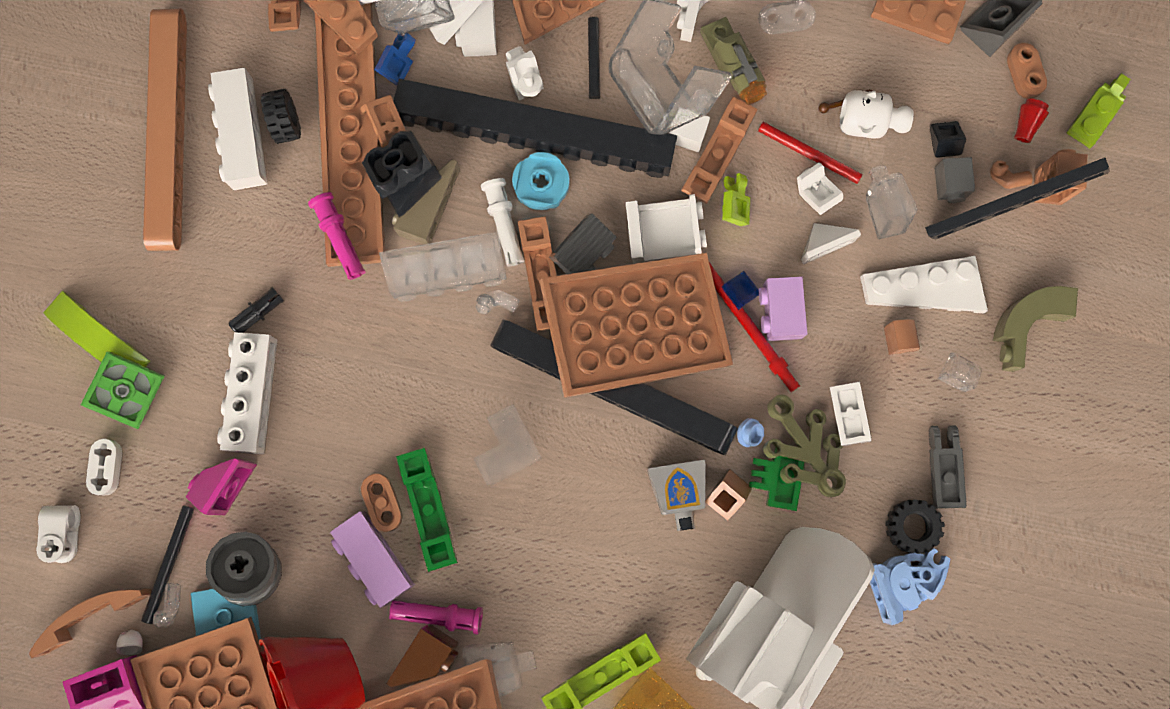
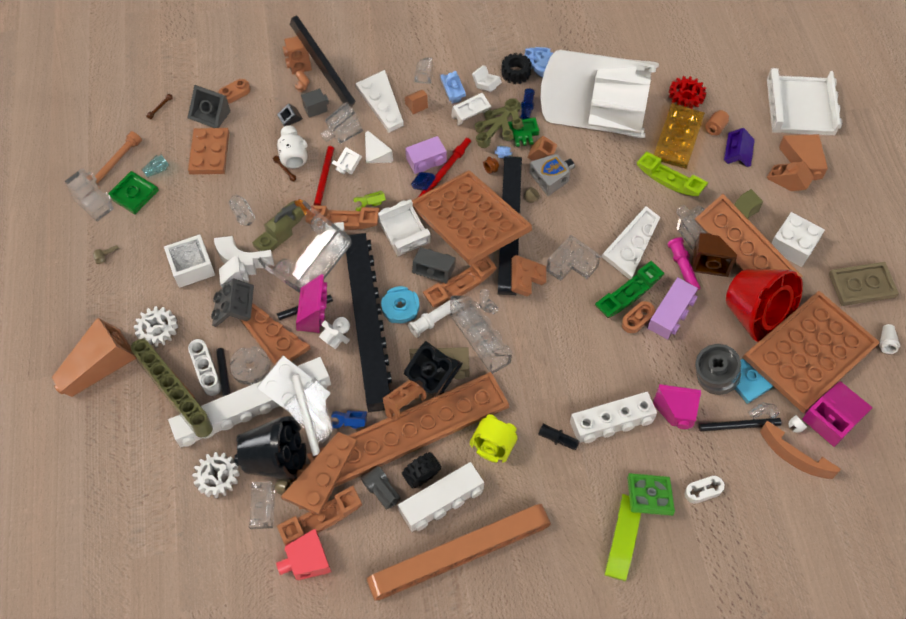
camera: 110 degrees left, 20 degrees down
white piece [36,505,81,563] -> none
dark pink pin [308,192,366,280] -> none
dark grey hinge [929,425,967,509] -> none
olive arch [993,286,1078,372] -> none
red cone [1014,98,1049,143] -> none
lime hinge [1066,73,1131,149] -> none
none -> dark pink slope [296,274,327,333]
none -> dark grey piece [361,466,401,510]
none -> light blue hips [440,71,466,103]
none -> neon yellow brick [470,414,518,463]
none -> white bracket [472,65,502,92]
none -> dark orange plate [483,157,499,174]
none -> nougat plate [512,255,546,296]
none -> clear blue pin [520,88,535,119]
none -> dark tan hinge [524,187,540,203]
none -> white wing [601,206,660,280]

